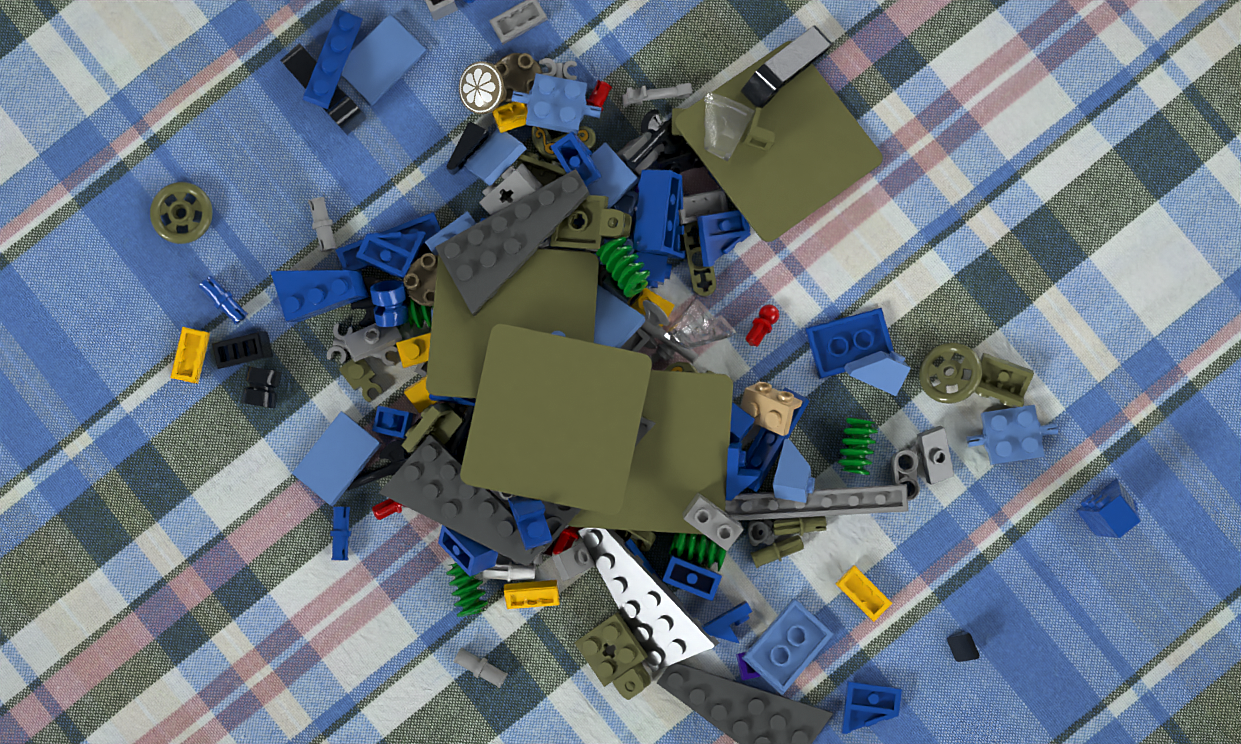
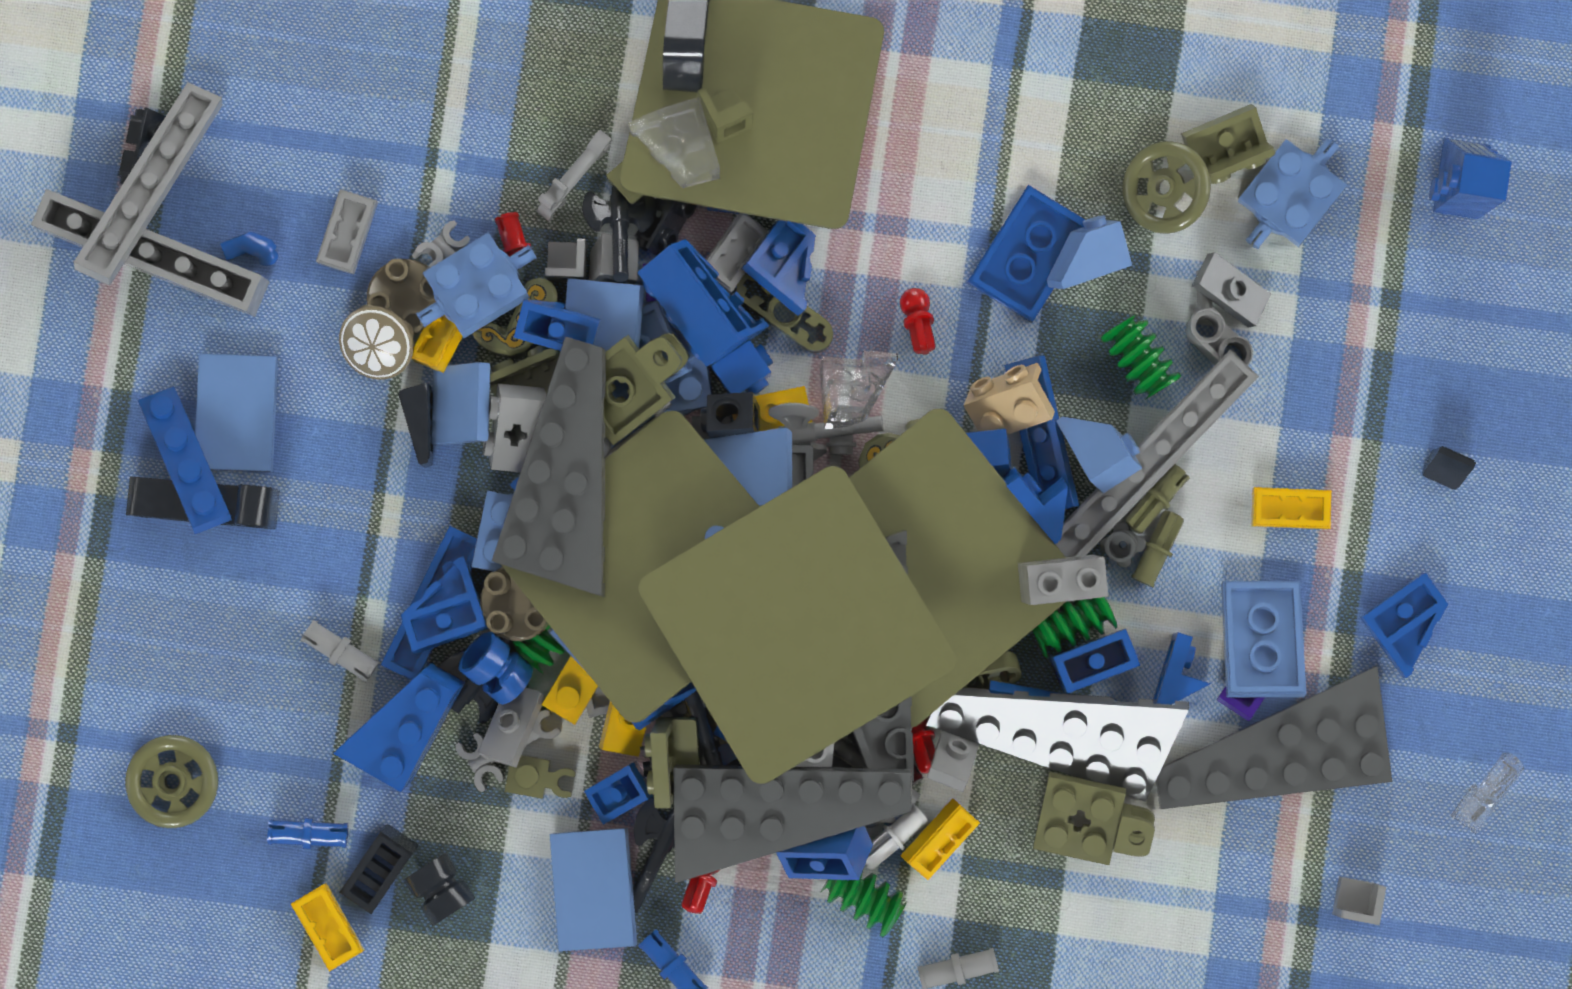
camera: 50 degrees left, 0 degrees up
blue slope [508,495,553,550] -> none
green piece [596,237,650,297] -> none
none -> light grey panel [545,239,588,283]

